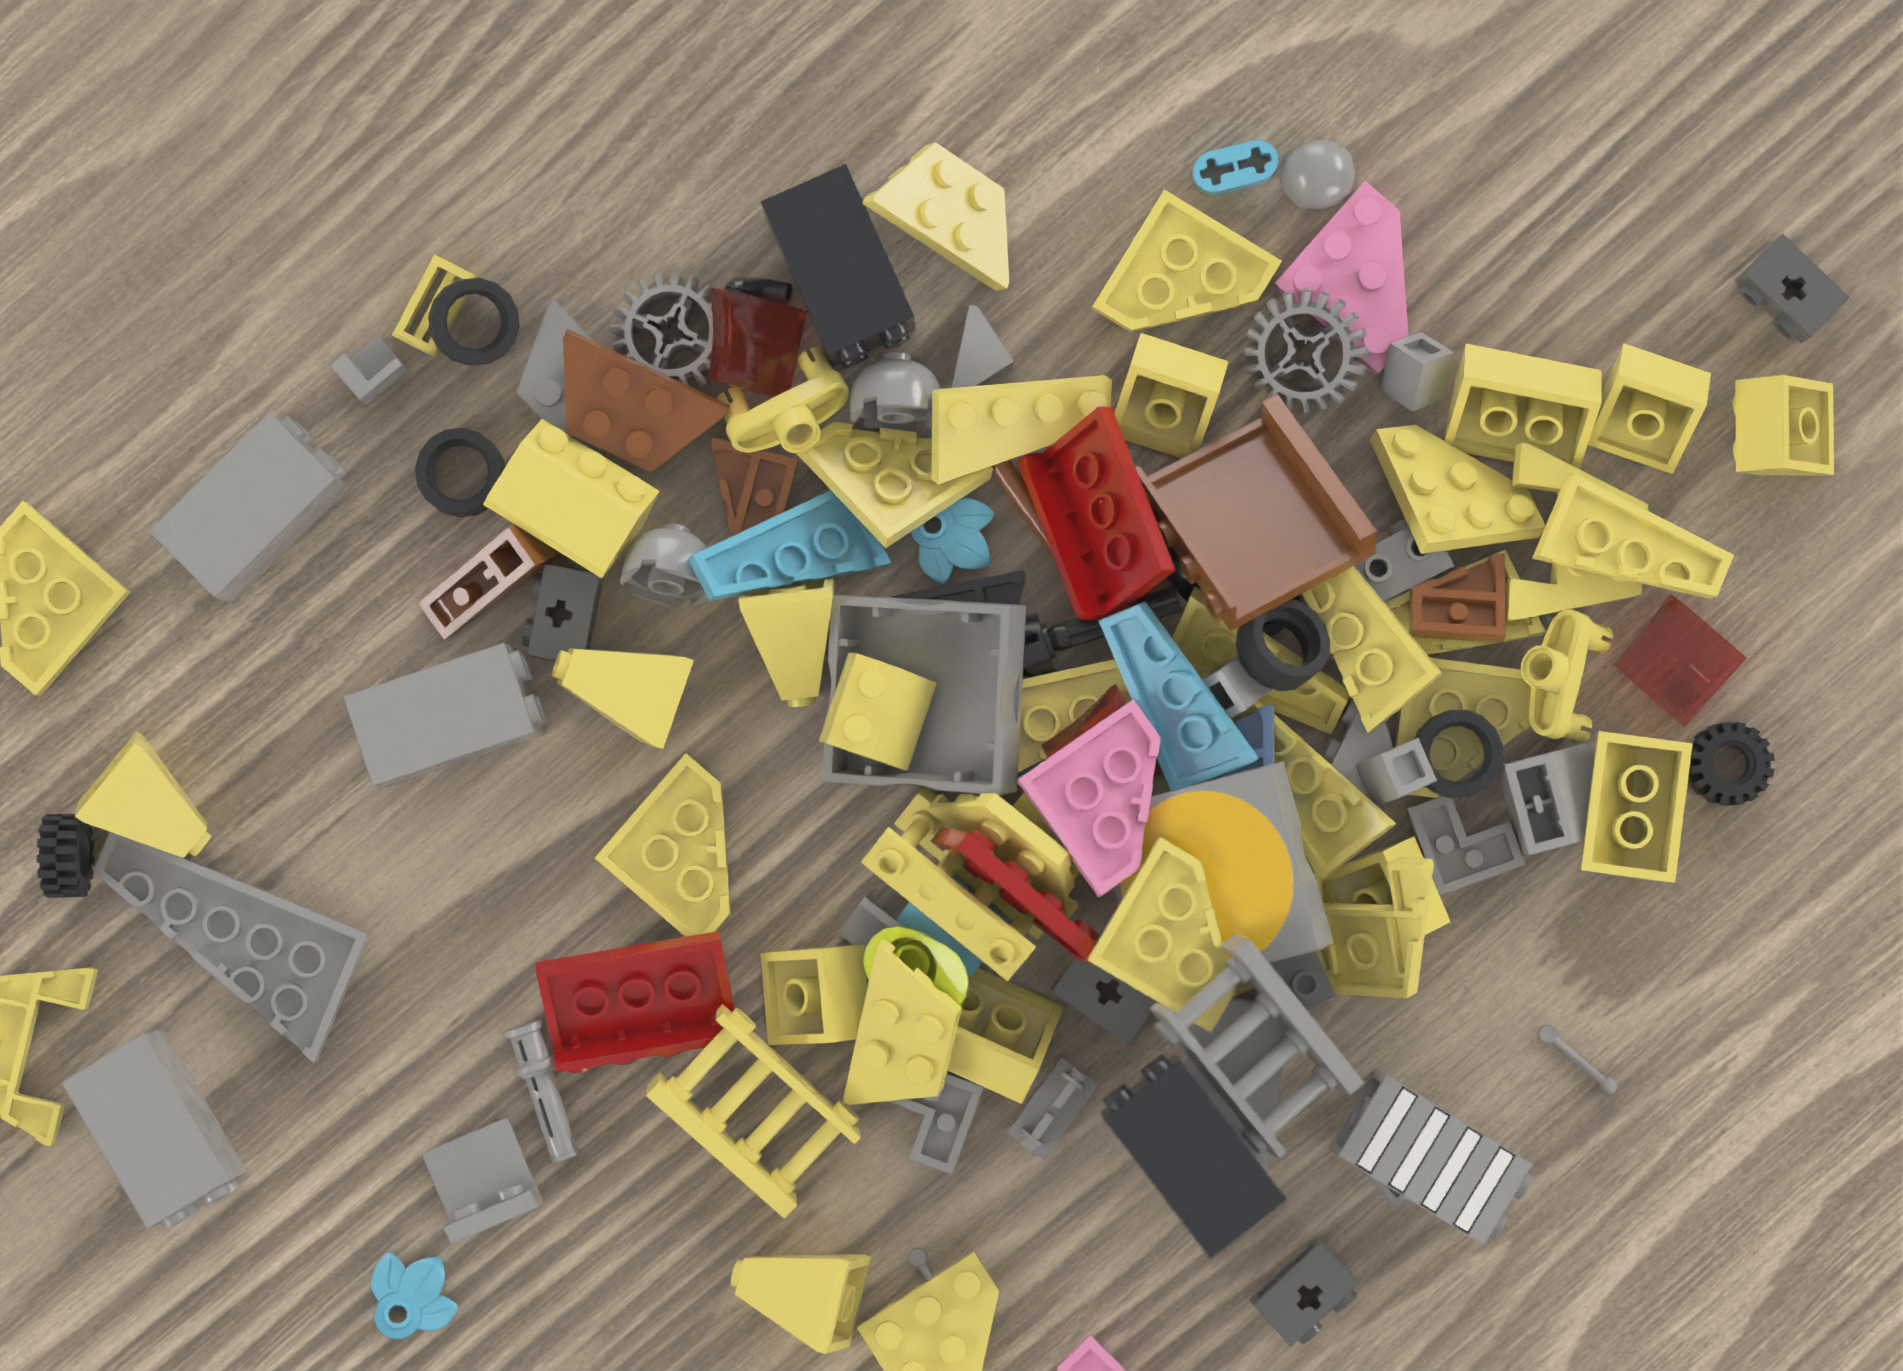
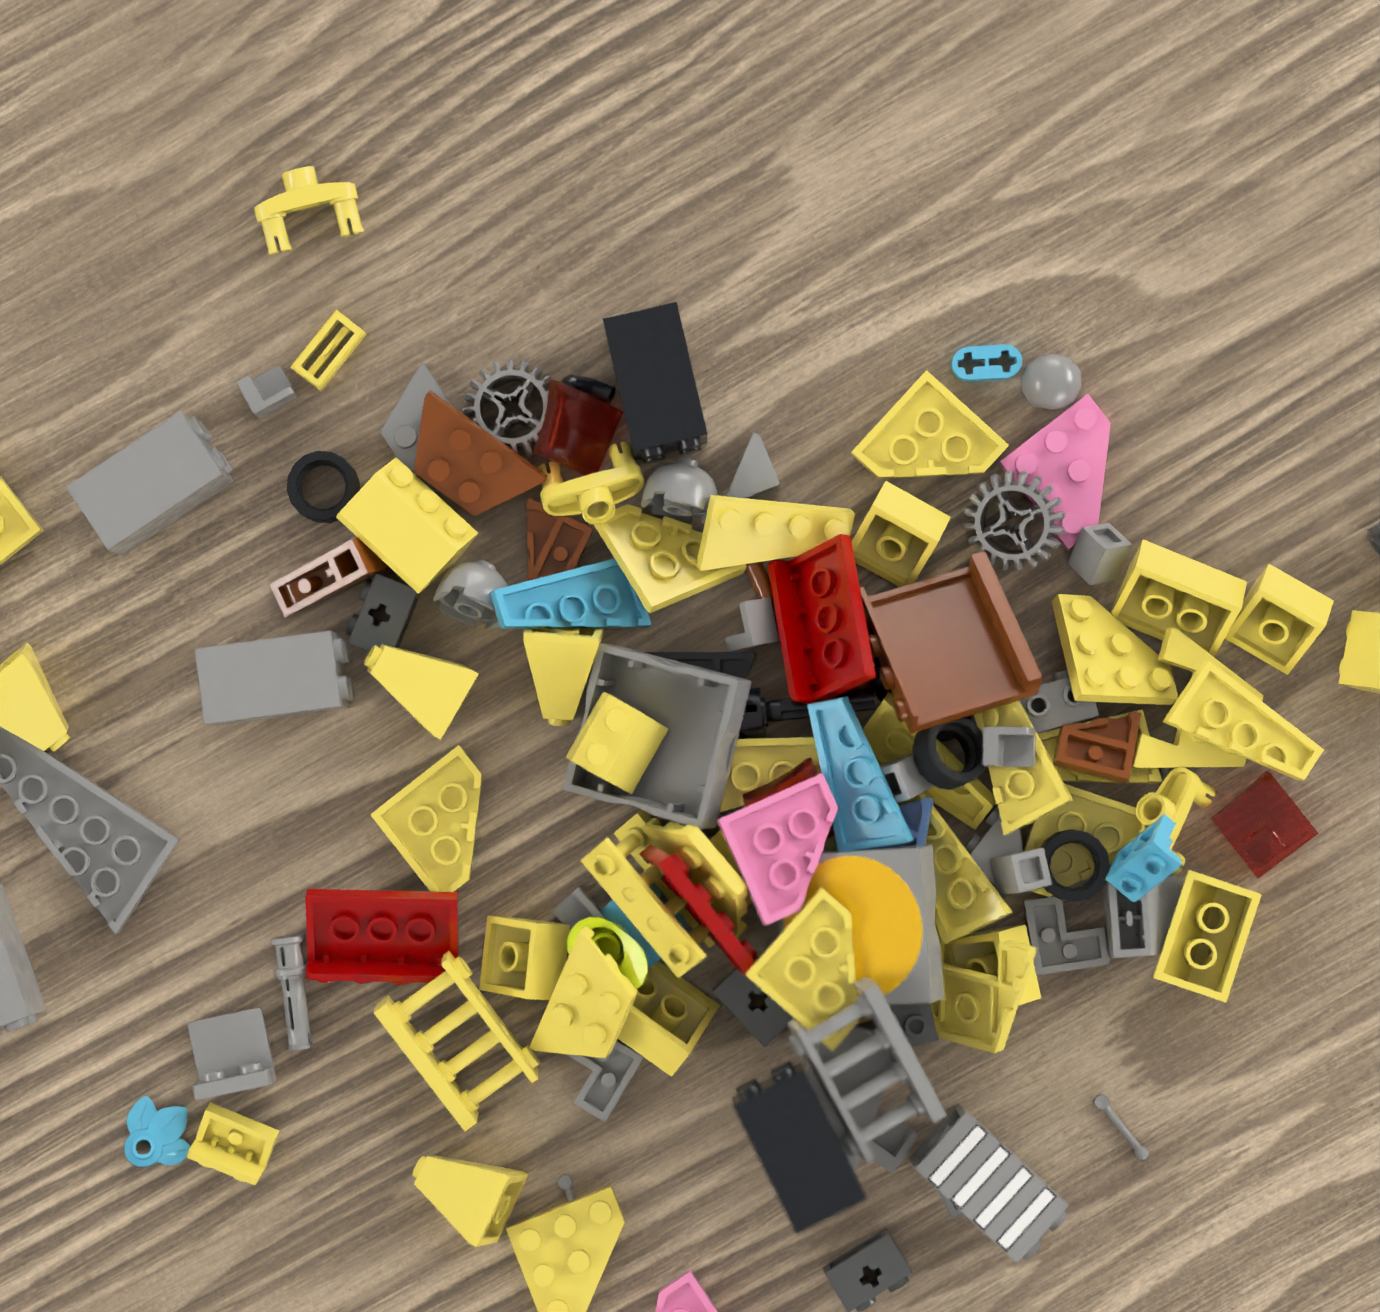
camera: 10 degrees right, 0 degrees up
black tyre [428,278,520,365] -> none
light yellow wing [862,142,1009,291] -> none
medium azure plate [910,498,995,584] -> none
light grey hinge [1007,1058,1098,1160] -> none
black tyre [1688,722,1775,806] -> none
none -> light yellow bracket [187,1102,279,1185]
none -> light yellow connector [254,166,364,255]
none -> light grey panel [725,597,780,652]
none -> light grey panel [867,1112,918,1174]
none -> light grey panel [983,727,1036,767]
none -> medium azure bracket [1105,814,1182,902]

